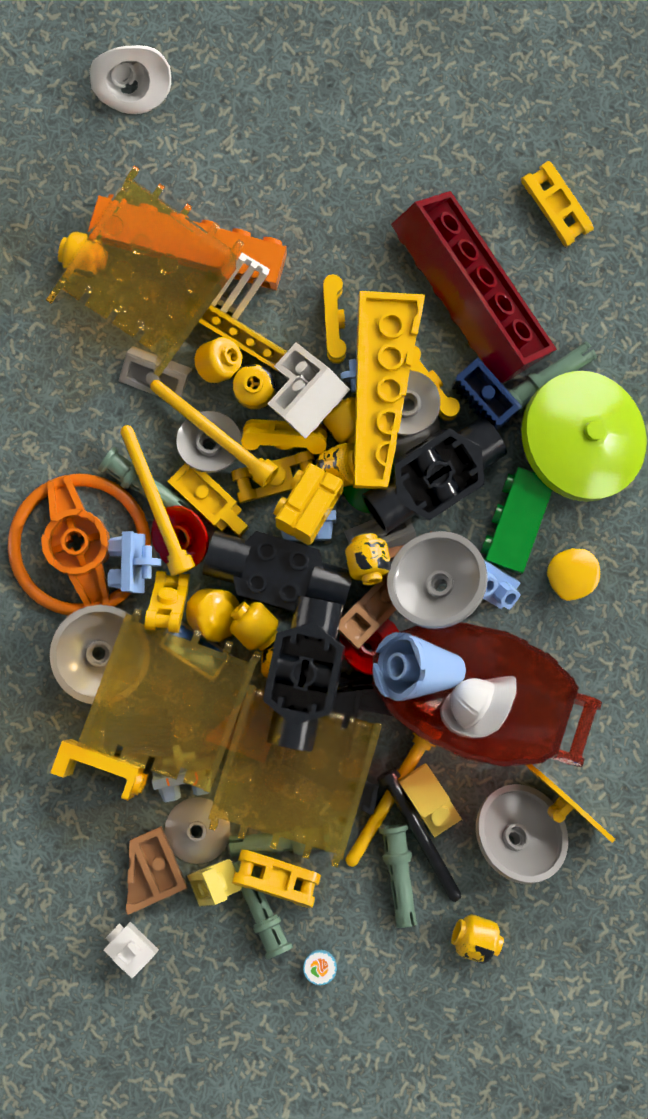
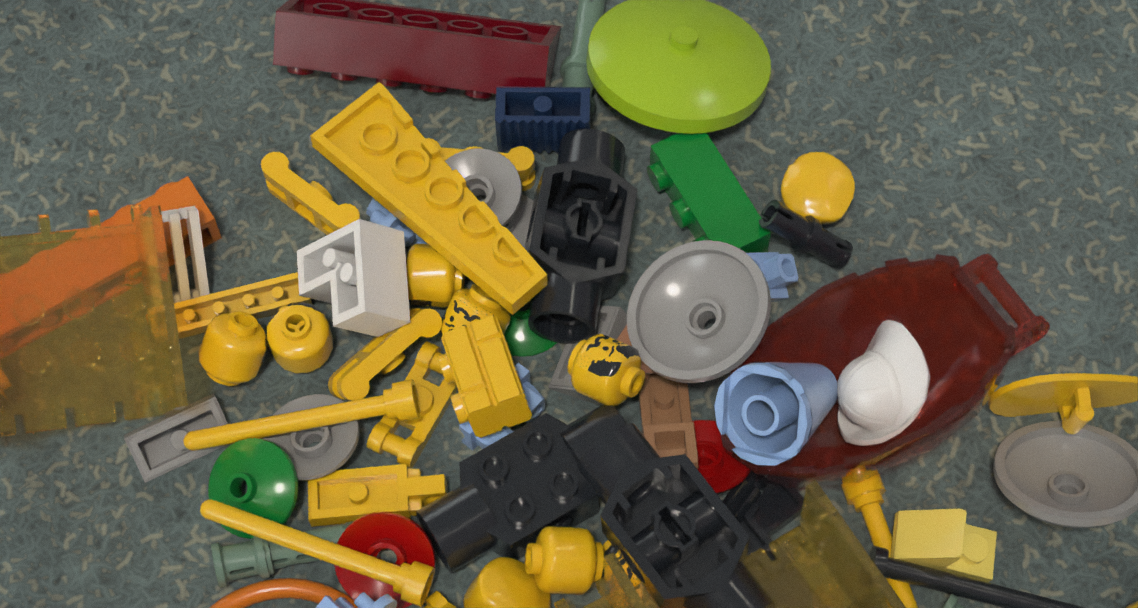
camera: 45 degrees left, 20 degrees down
none -> green dish [208,438,298,539]
none -> black pin [759,200,853,269]

